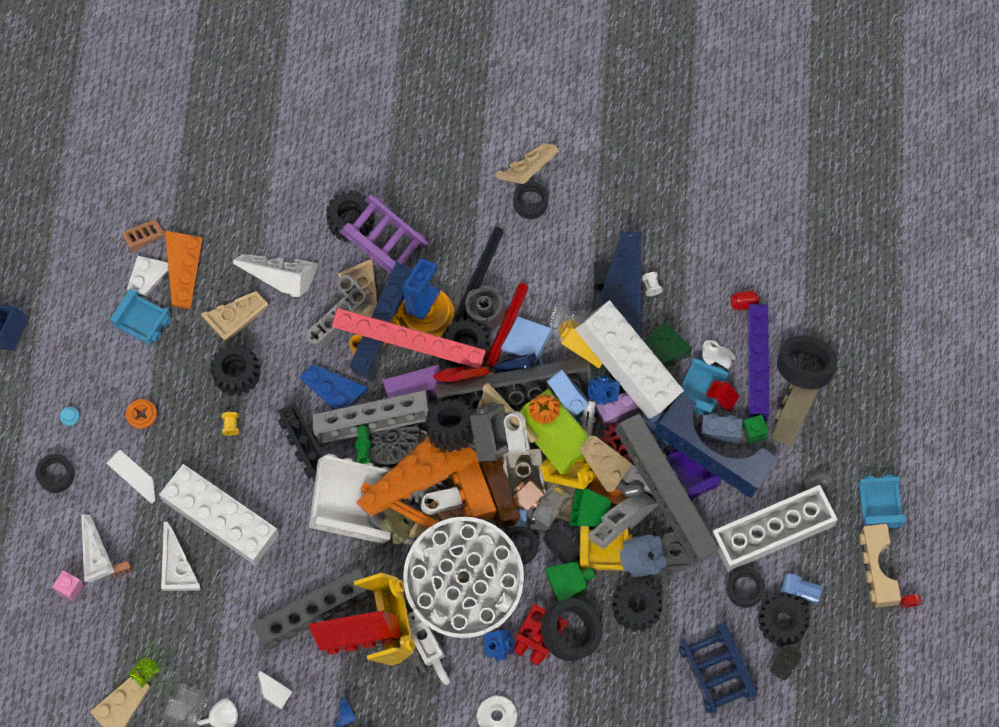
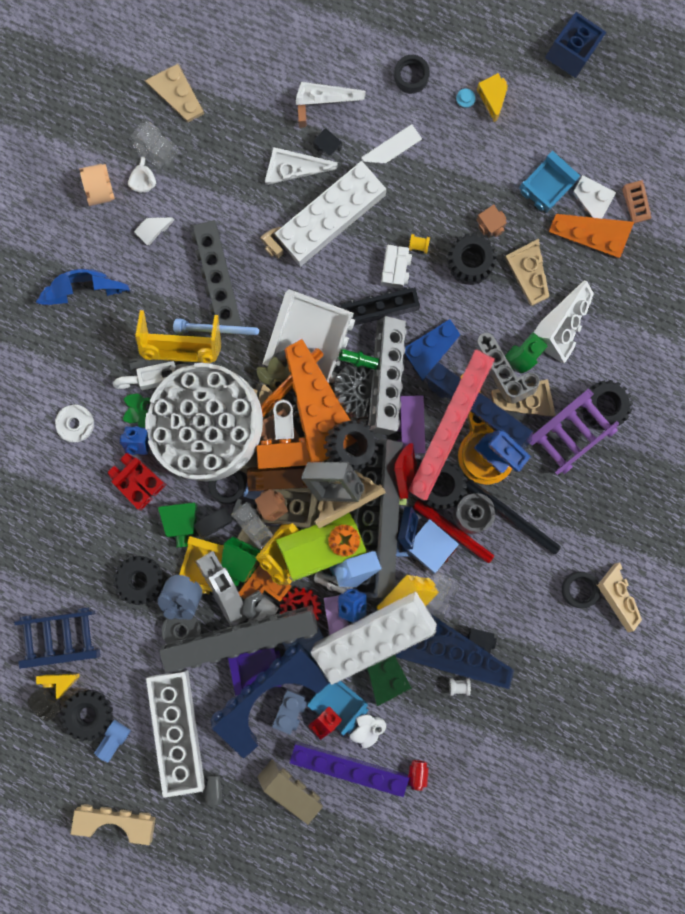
camera: 105 degrees right, 15 degrees up
bright pink brick [52,571,84,602] -> none
orange gear [126,399,157,429] -> none
clear neon green brick [128,657,161,687] -> none
red slope [309,610,401,655] -> none
white piece [504,412,530,452] -> none
black tyre [541,598,602,661] -> none
tan wing [579,436,632,492] -> none
black tyre [726,568,765,608] -> none
green brick [742,414,769,445] -> none
black tyre [777,335,838,389] -> none
dark azure panel [858,475,906,528] -> none
red tile [900,594,922,608] -> none
none -> yellow slope [36,673,79,699]
none -> green plate [123,394,151,428]
none -> light blue piece [173,319,259,335]
none -> tan plate [260,227,284,259]
none -> black panel [313,128,342,157]
none -> white brick [381,245,412,289]
none -> nougat brick [476,205,507,238]
none -> yellow slope [477,73,508,122]
none -> green brick [505,332,548,373]

